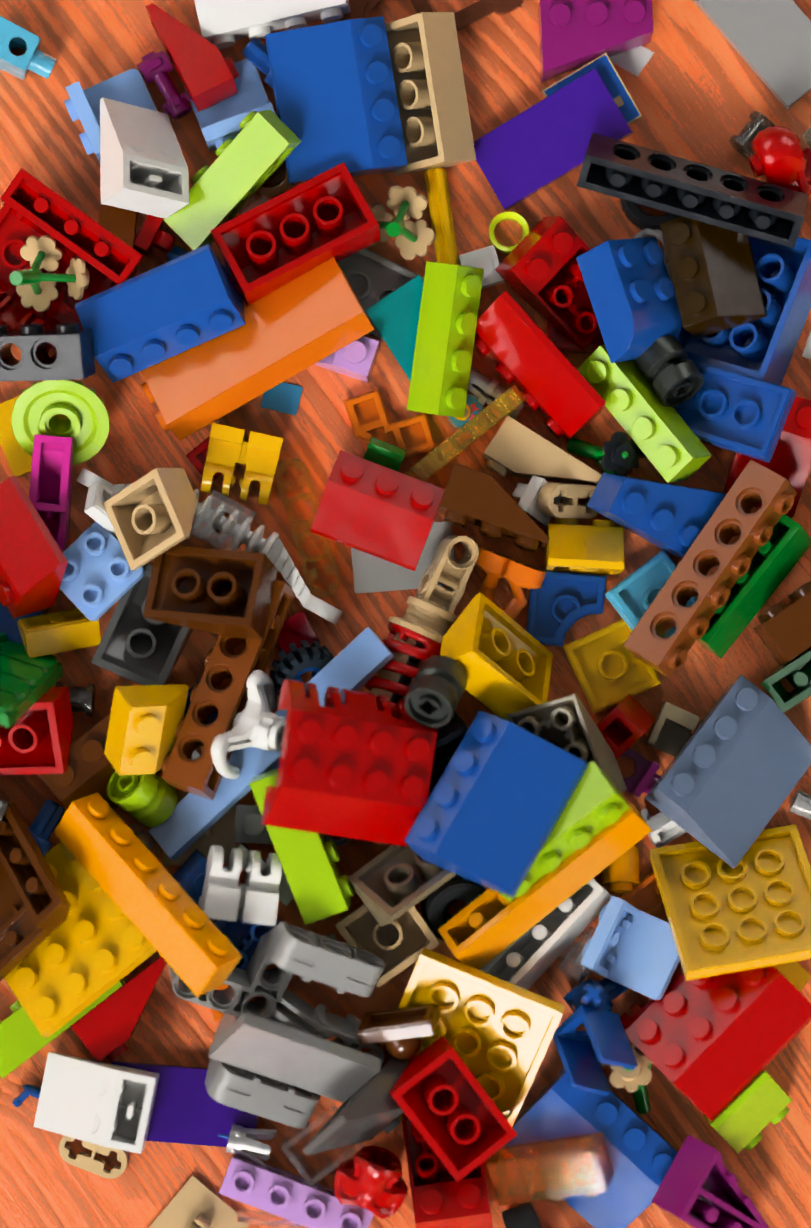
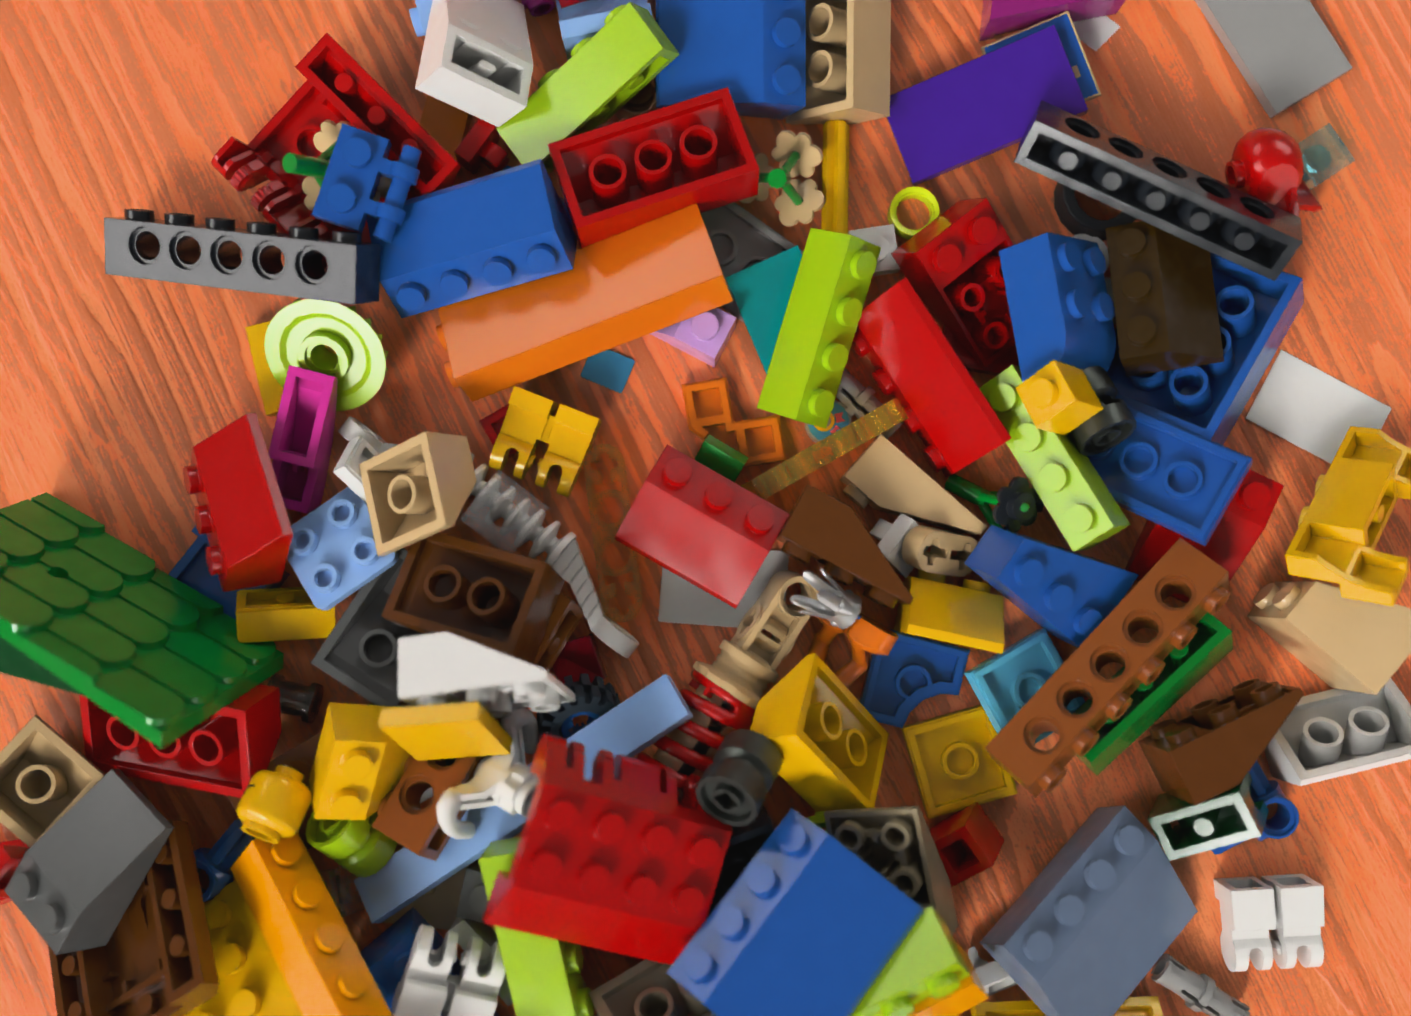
camera: 10 degrees right, 0 degrees up
magenta bracket [620,748,660,797] -> none
dark tan panel [644,701,700,757] -> none
clear smoke bush [729,111,775,158] -> none
none -> yellow head [236,765,312,844]
none -> blue plate [312,123,422,243]
none -> yellow tile [379,701,512,761]
none -> white slope [398,632,576,718]
none -> flat silver piece [790,567,862,629]
none -> yellow brick [1015,360,1104,435]

